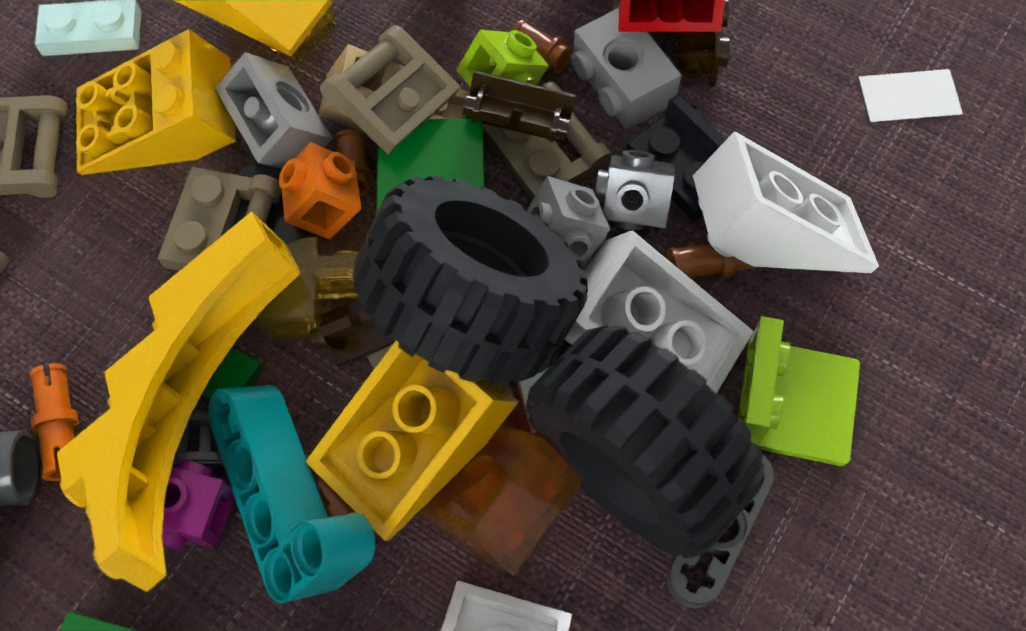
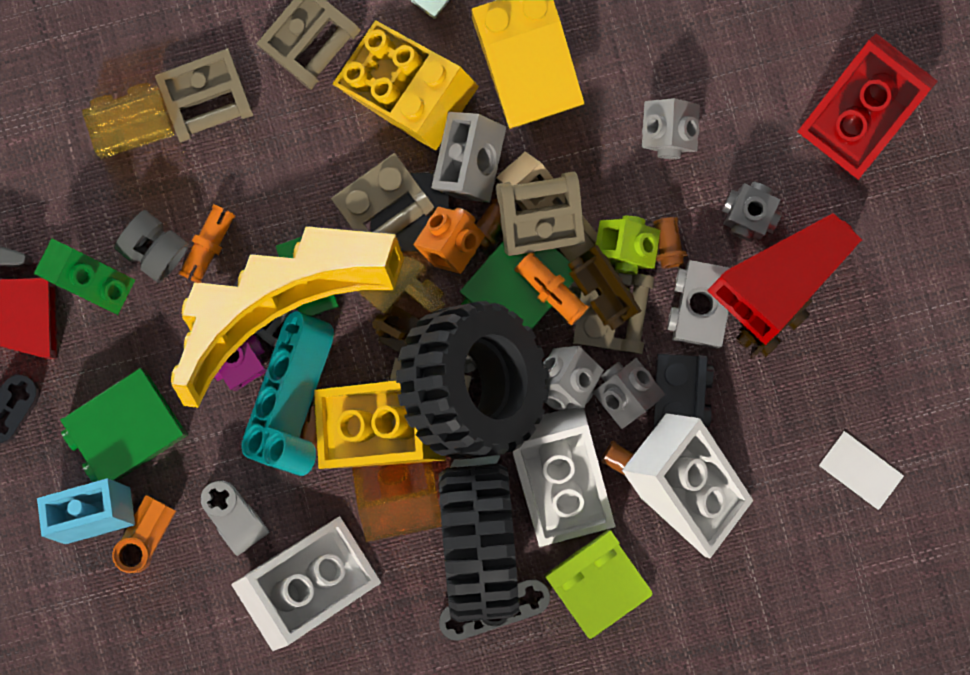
camera: 40 degrees right, 20 degrees up
none -> orange pin [514,252,589,325]

